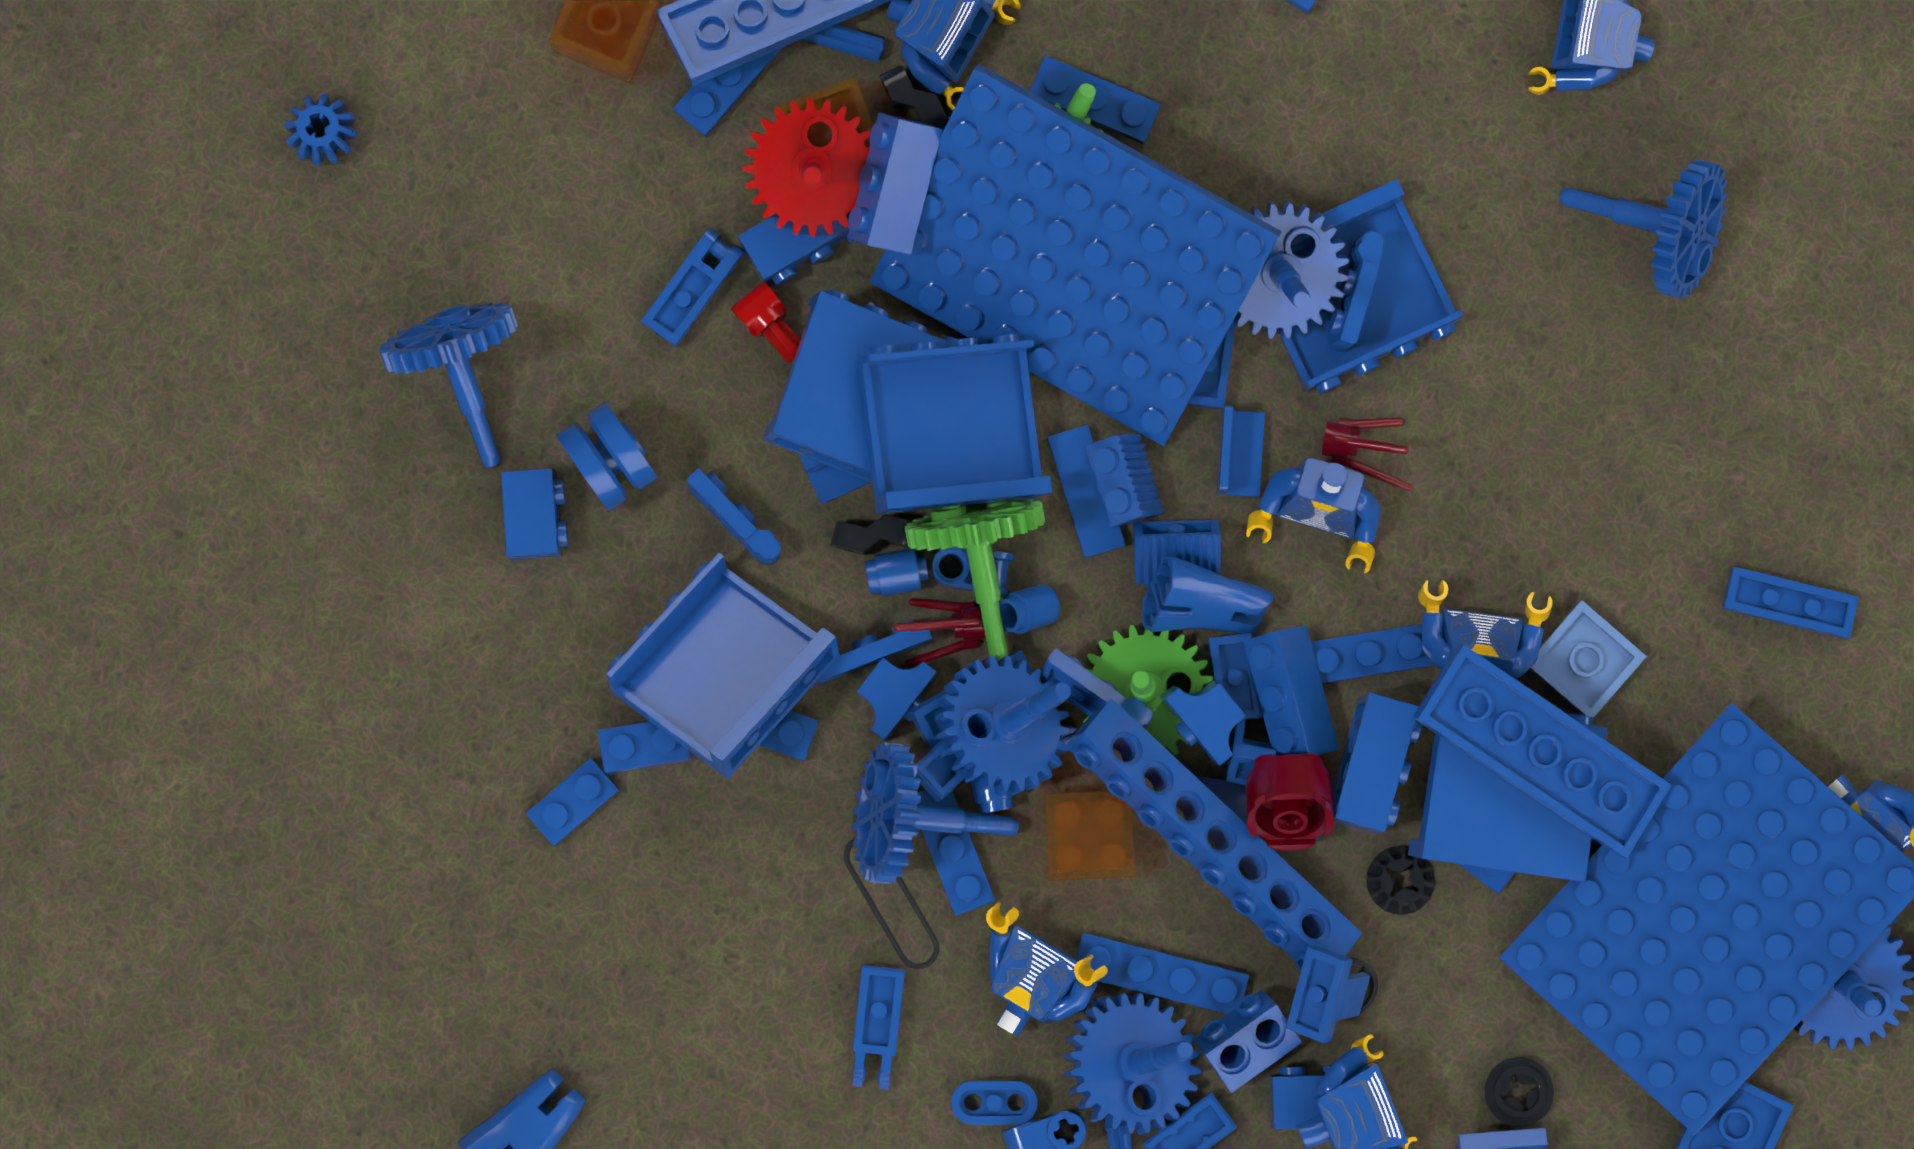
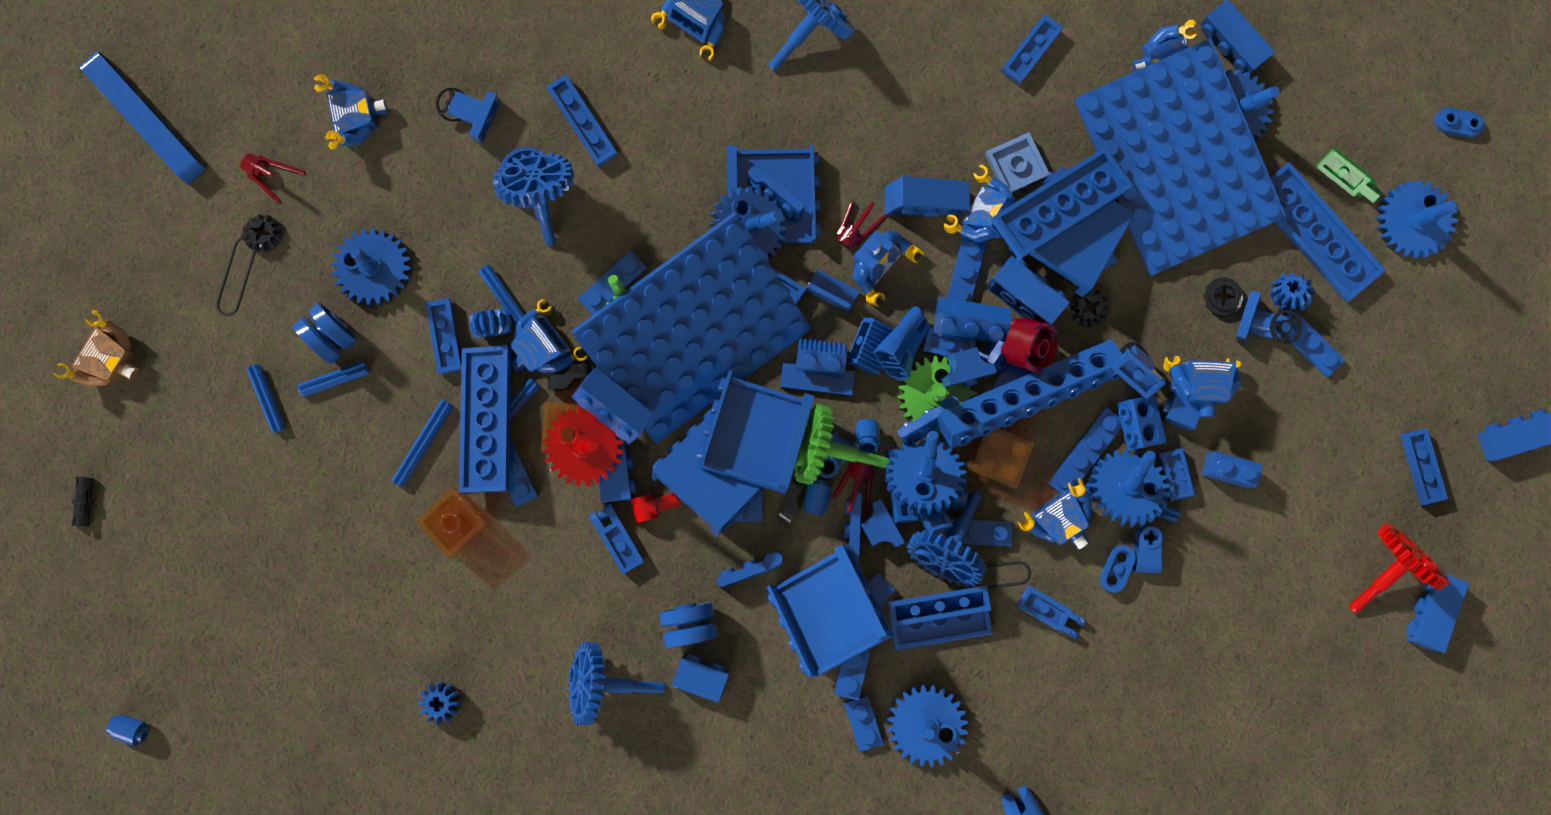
camera: 70 degrees left, 0 degrees up
none -> blue wedge [885,176,970,218]
none -> blue gear [887,684,968,767]
none -> blue slope [888,585,993,651]

